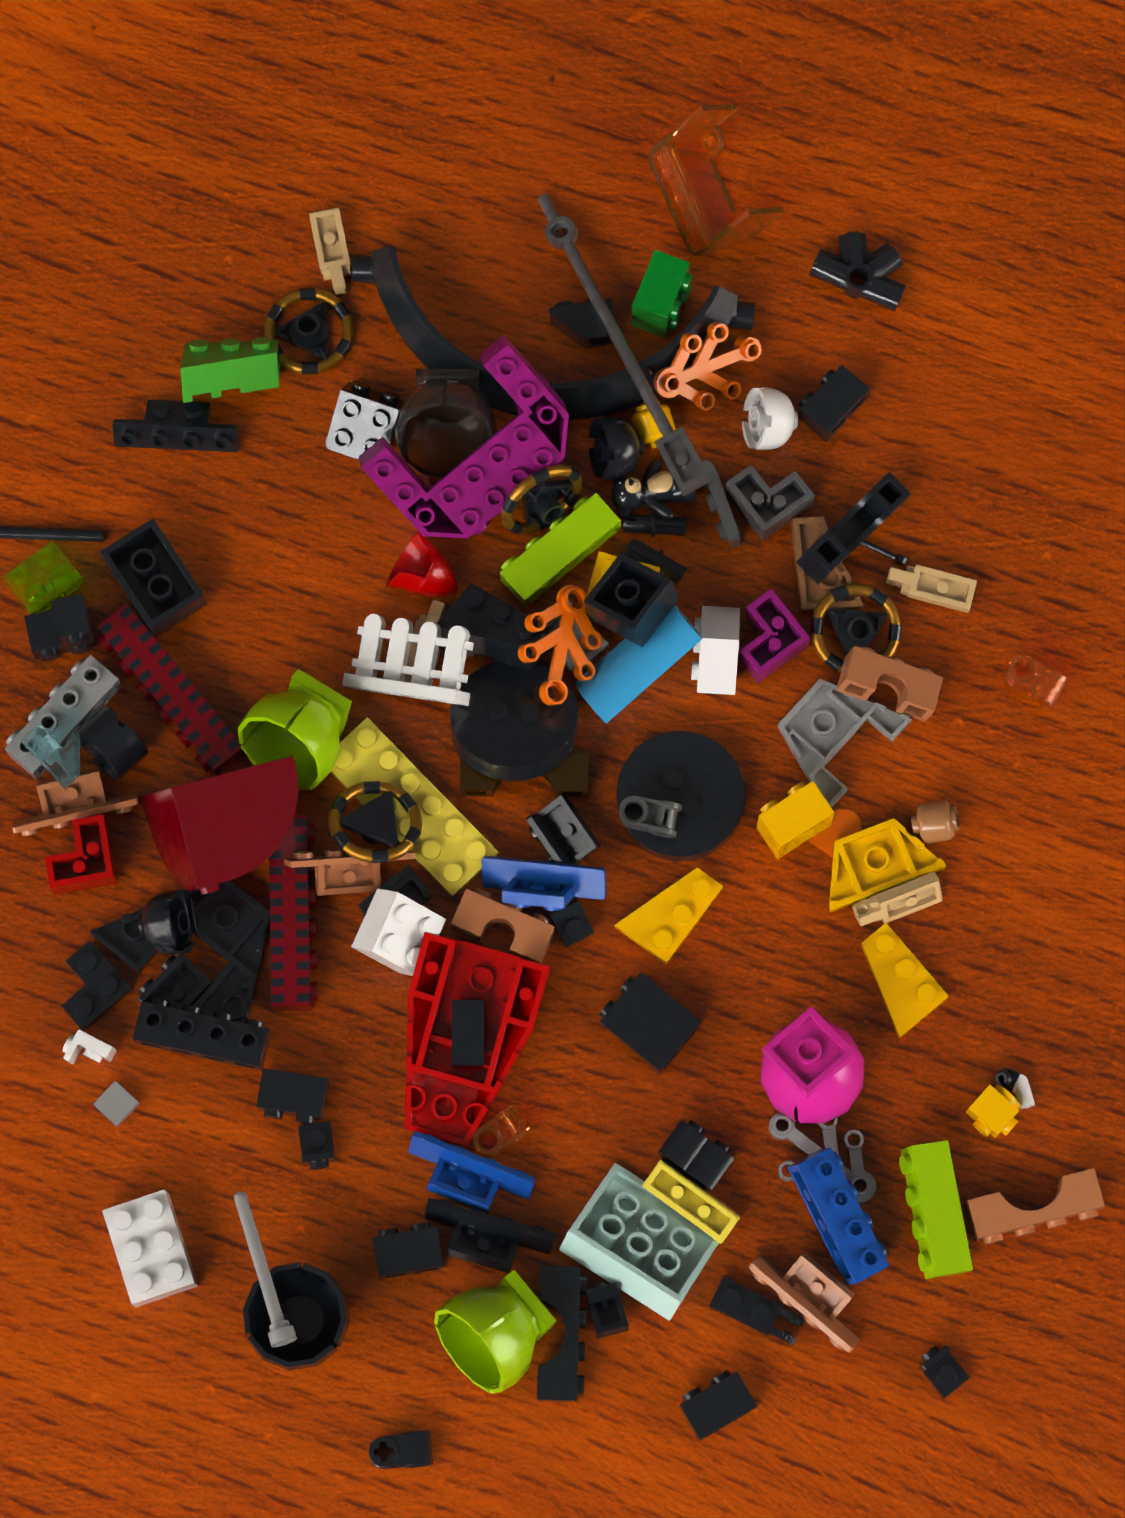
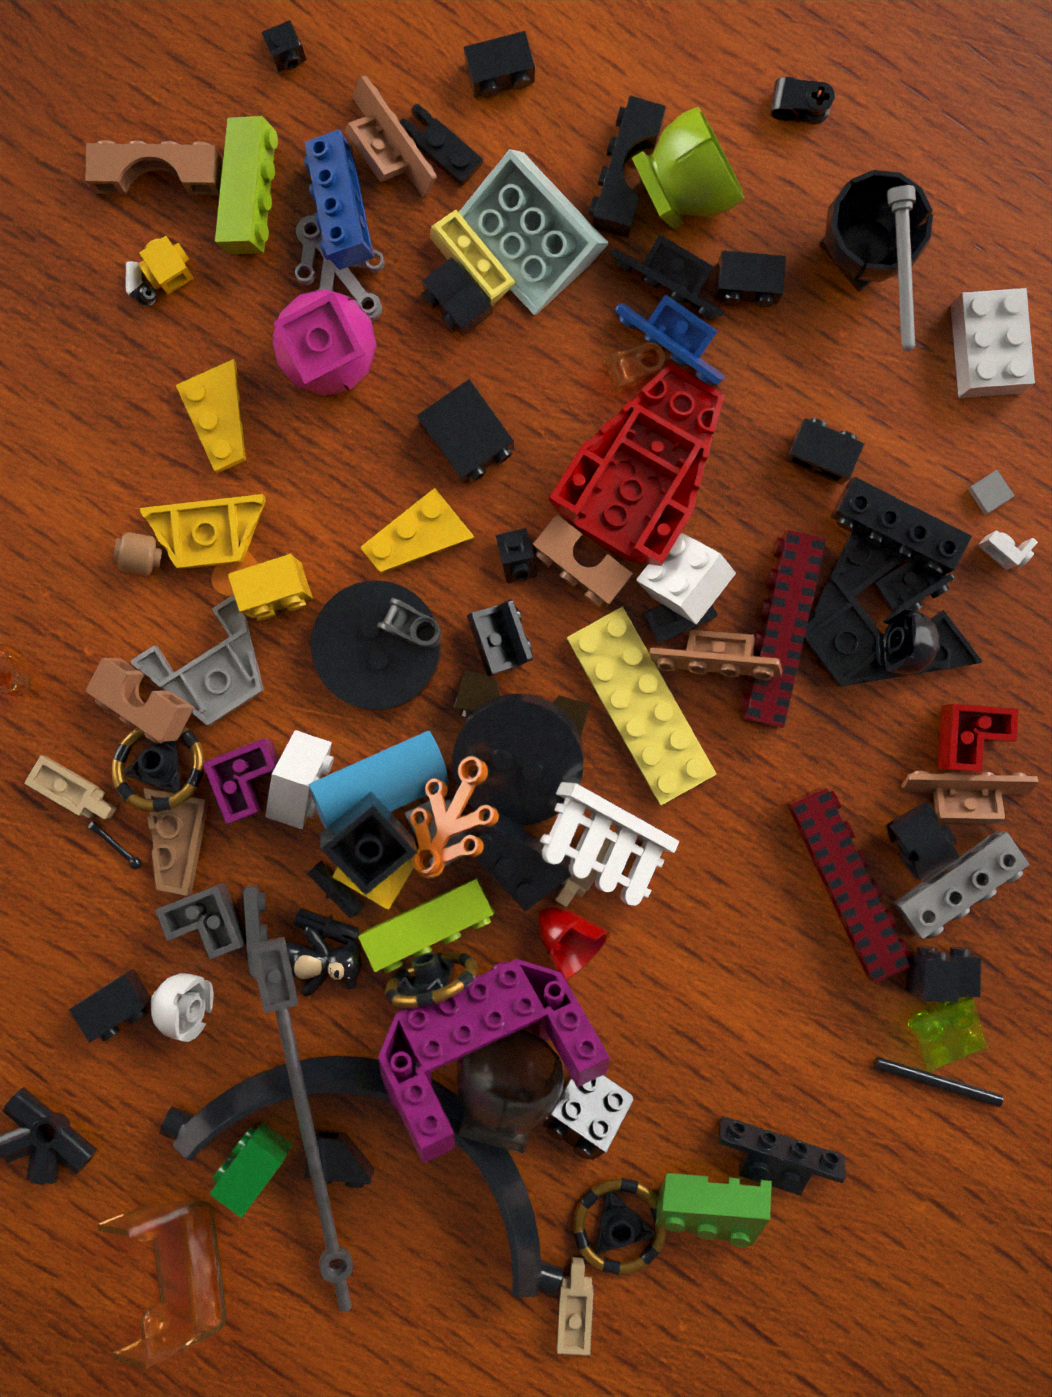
camera: 170 degrees left, 10 degrees up
clear light blue slope [21,724,80,789] -> none
black plate [61,941,133,1032] -> none
black brick [100,519,207,637] -> none
dark red brick [140,756,298,895] -> none
lime plate [238,669,352,790] -> none
black bracket [298,1121,336,1170] -> none
piece [328,781,422,863] -> none
black tile [451,1000,485,1066] -> none
blue bracket [481,856,607,911] -> none
black bracket [586,1282,629,1339] -> none
black cylinder [589,417,644,480] -> none
yellow head [631,400,676,449] -> none
orange plant [654,321,762,411] -> none
black arch [796,472,911,585] -> none
tan hinge [852,871,943,927] -> none

